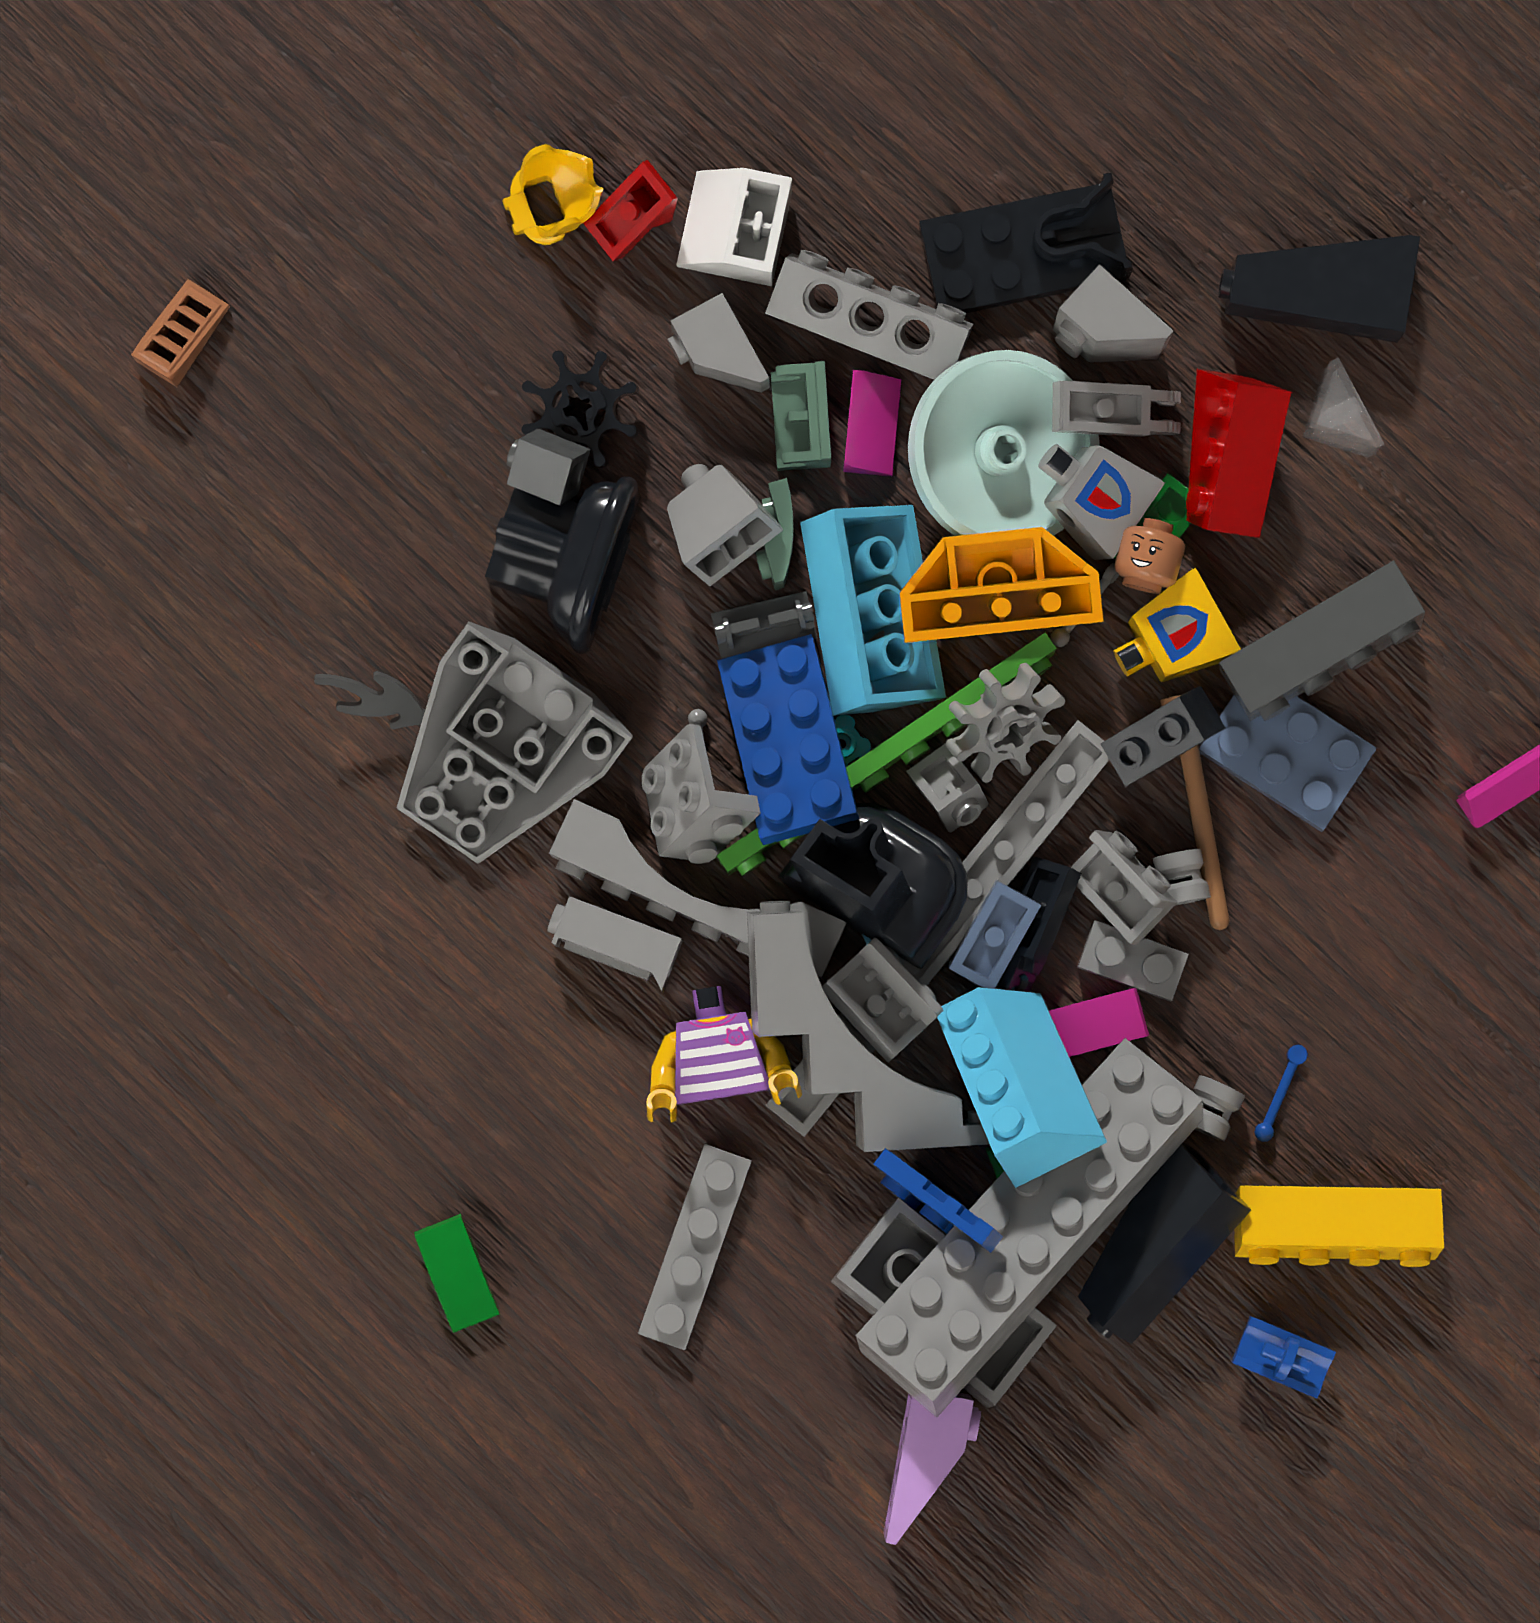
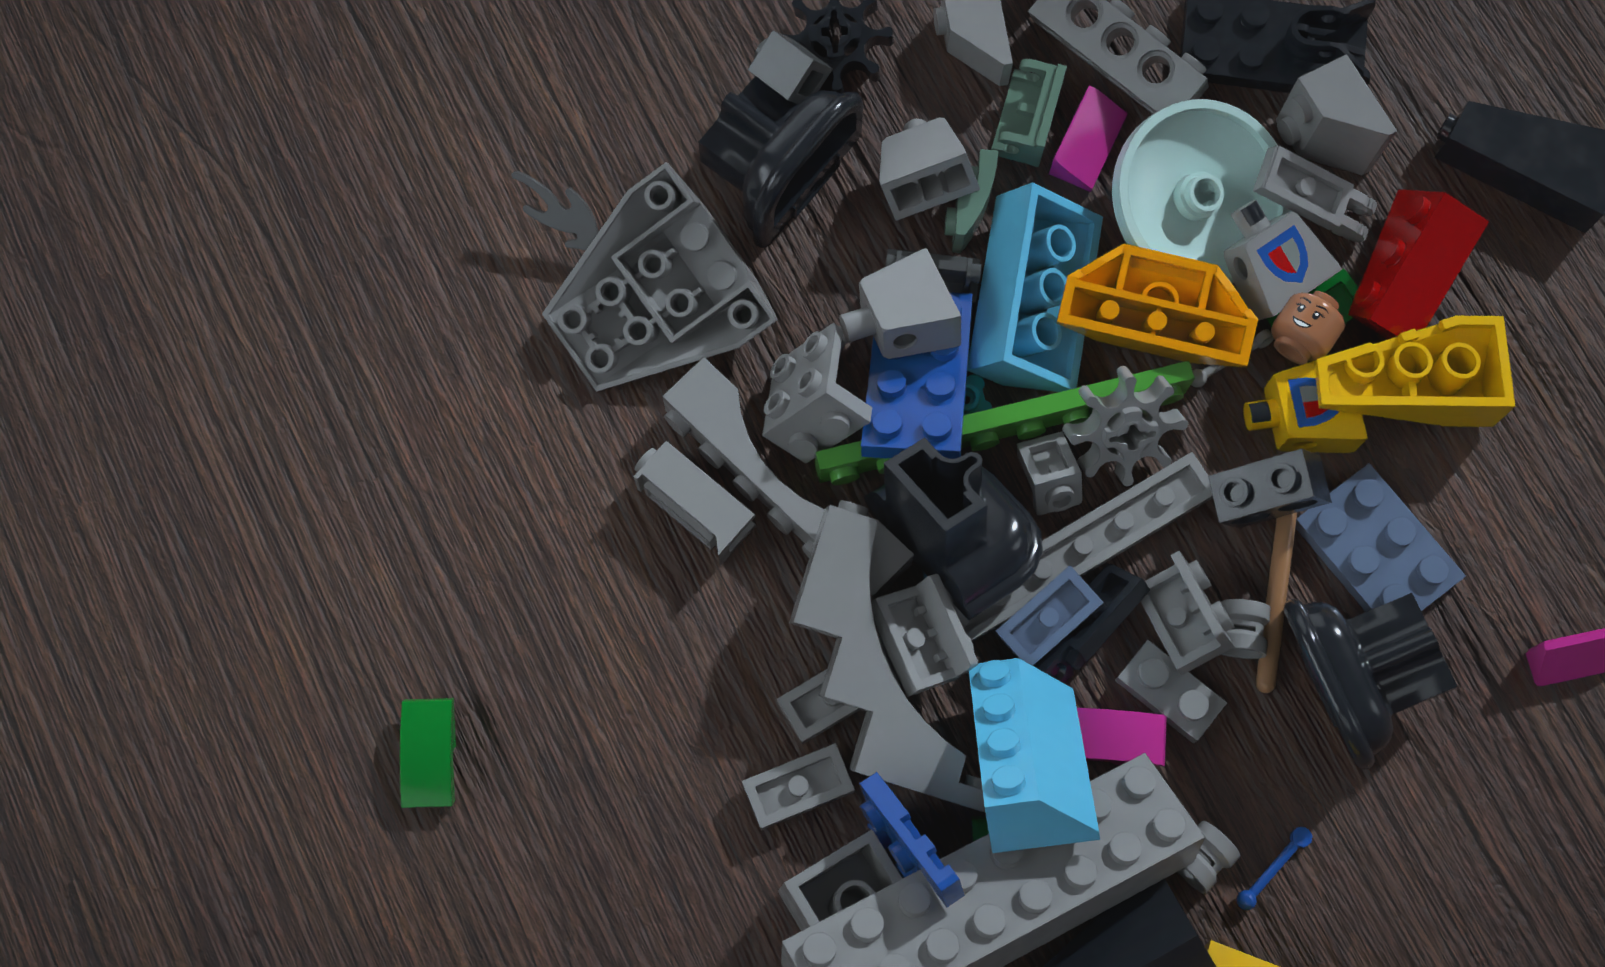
camera: 15 degrees right, 10 degrees down
light grey plate [638,1144,752,1350] -> none
torso [646,986,802,1122] -> none
dark grey wedge [1219,560,1425,721] -> none
clear slope [1303,357,1384,458] -> none
none -> light grey plate [742,743,855,830]
none -> light grey torso [839,248,961,359]
none -> black piece [1283,593,1458,770]
none -> yellow wedge [1314,316,1515,427]

